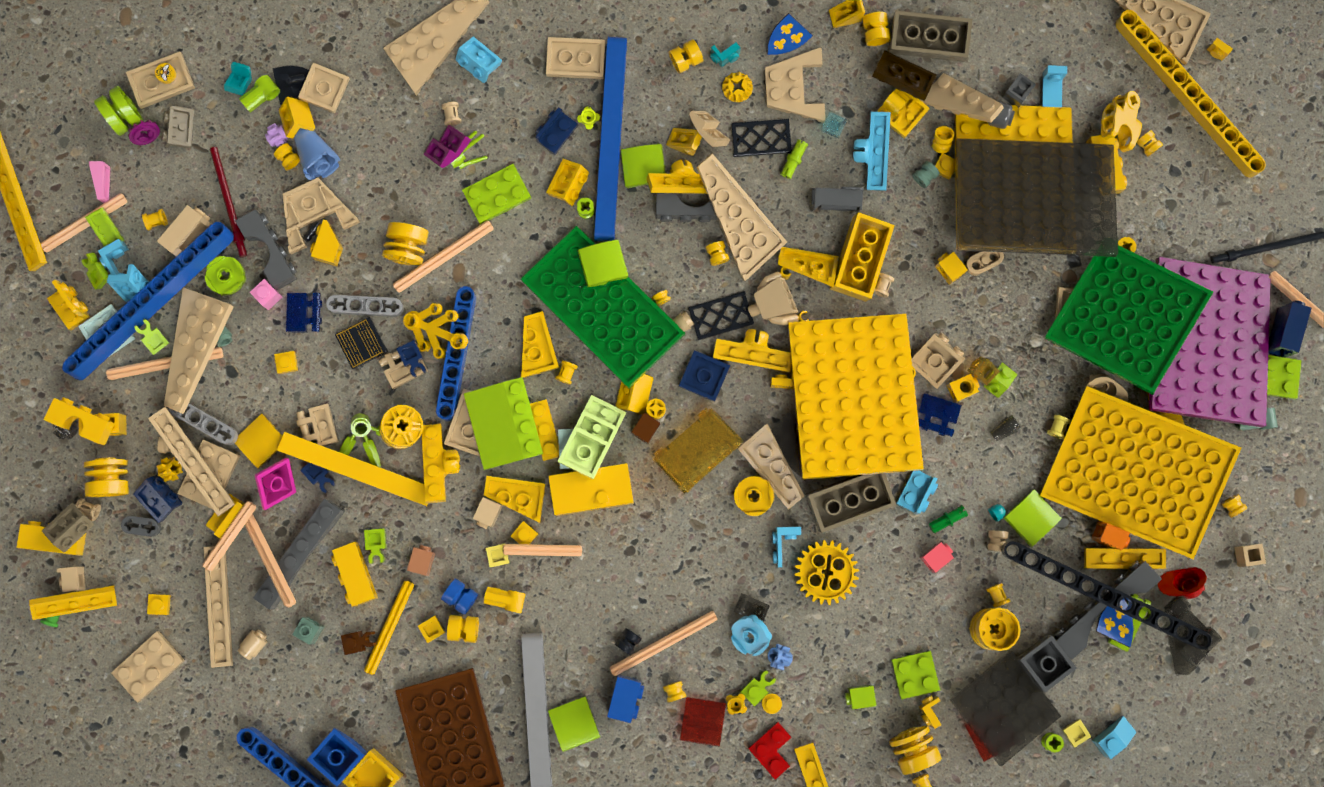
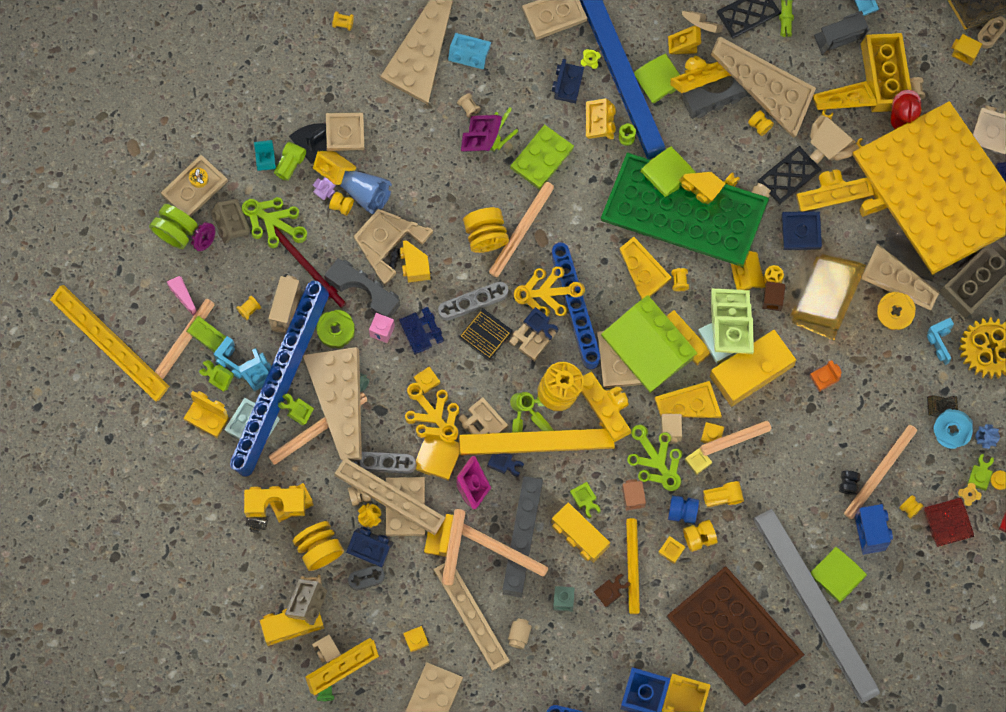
camera: 25 degrees left, 10 degrees down
none -> lime plant [242,197,307,248]
none -> yellow plant [405,383,459,442]
none -> lime plant [627,425,682,491]
none -> yellow slope [678,172,726,204]
none -> orange bracket [810,360,842,392]
none -> red piece [891,89,922,129]

